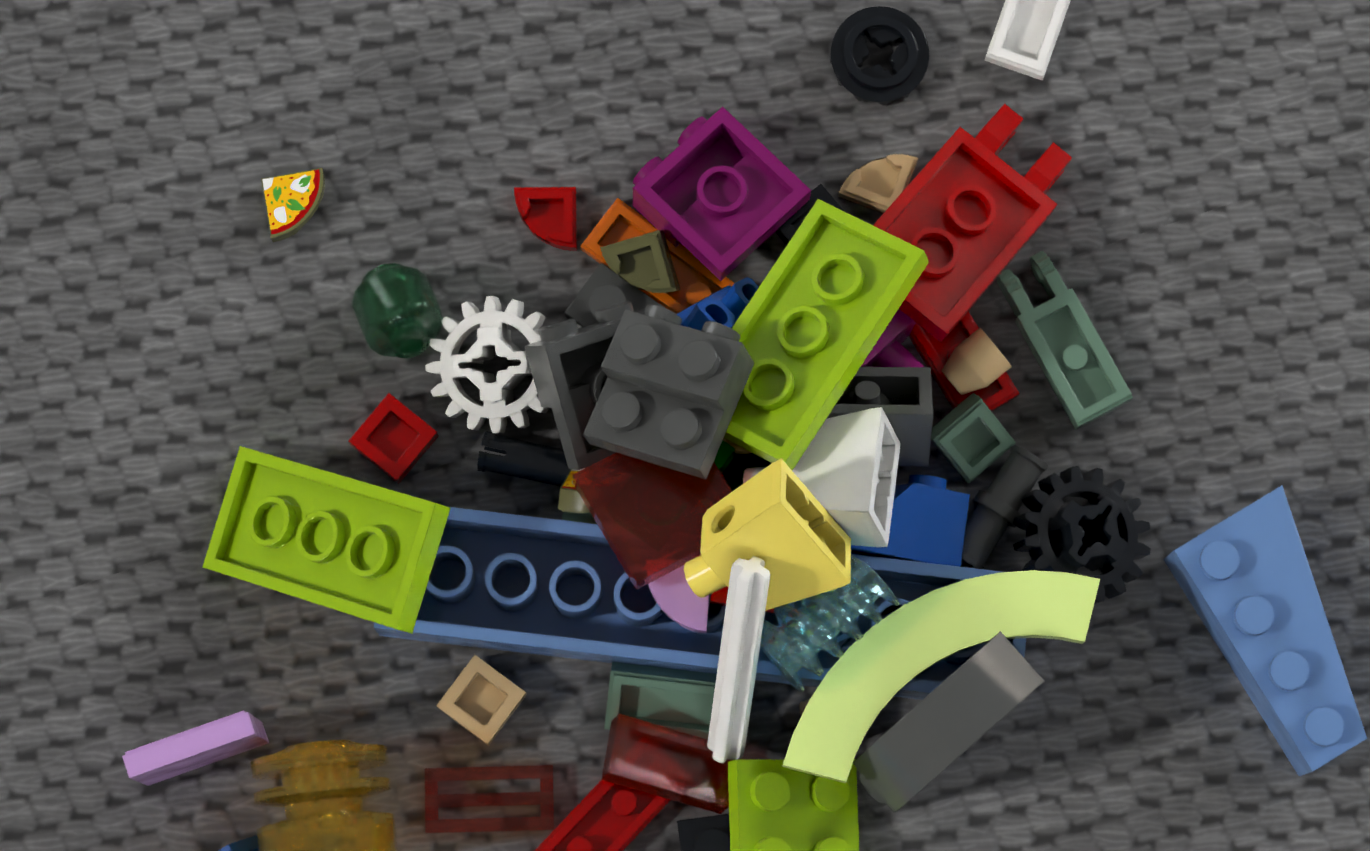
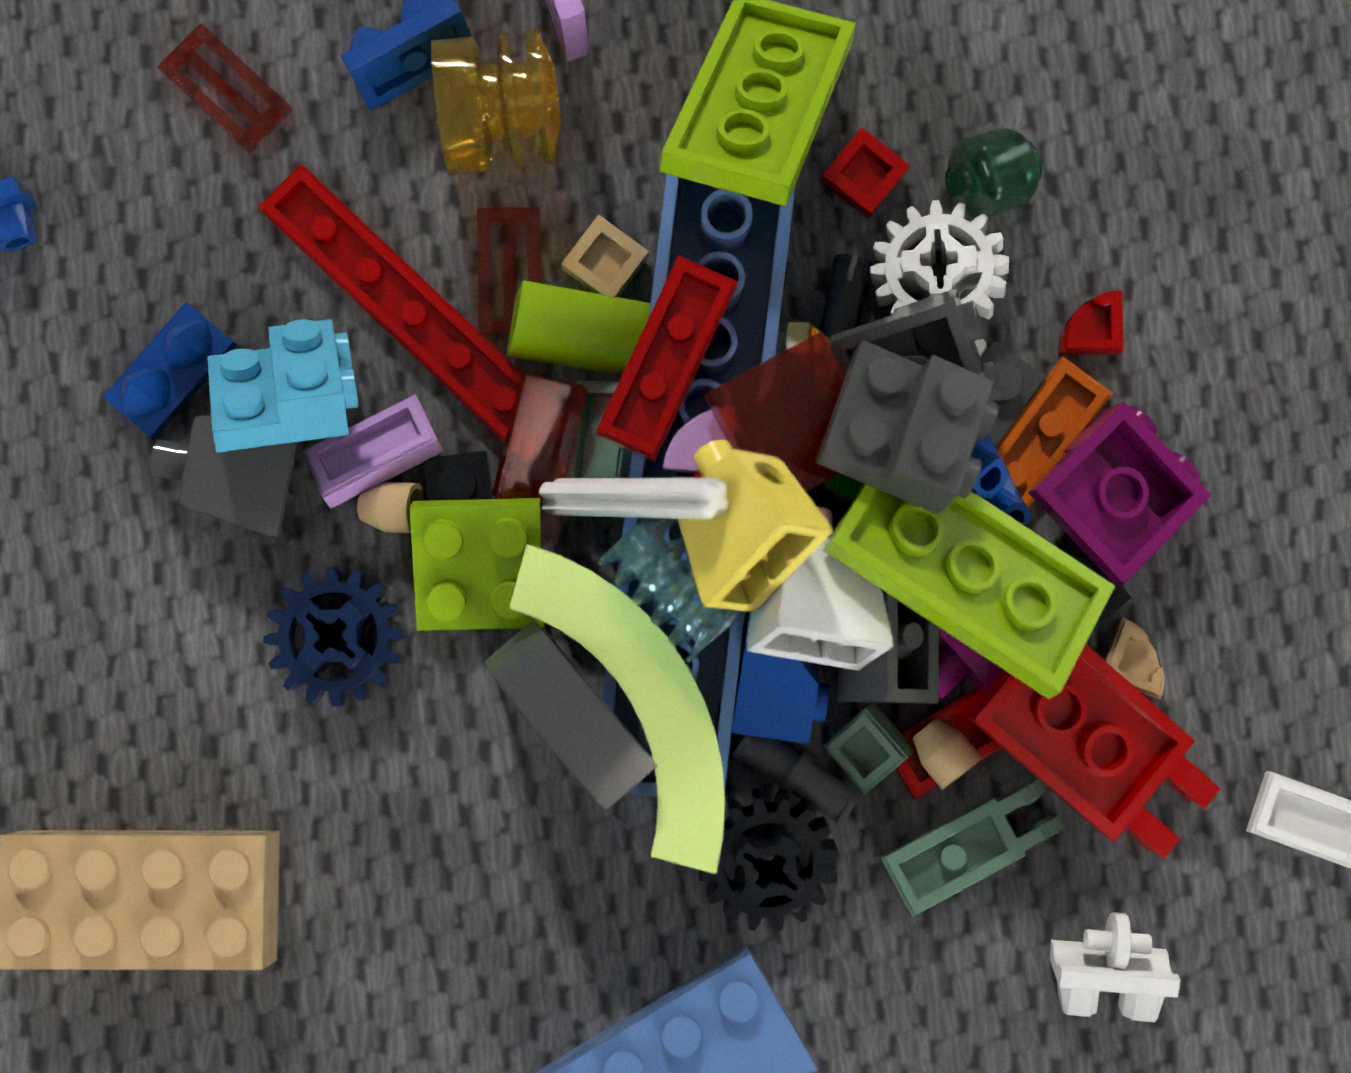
camera: 90 degrees right, 5 degrees up
tile [261,168,325,242] -> none
olive tile [600,230,680,293] -> none
black gear [830,6,929,106] -> none
none -> lime brick [506,280,651,375]
none -> red tile [595,255,738,463]
none -> white hips [1050,912,1181,1022]

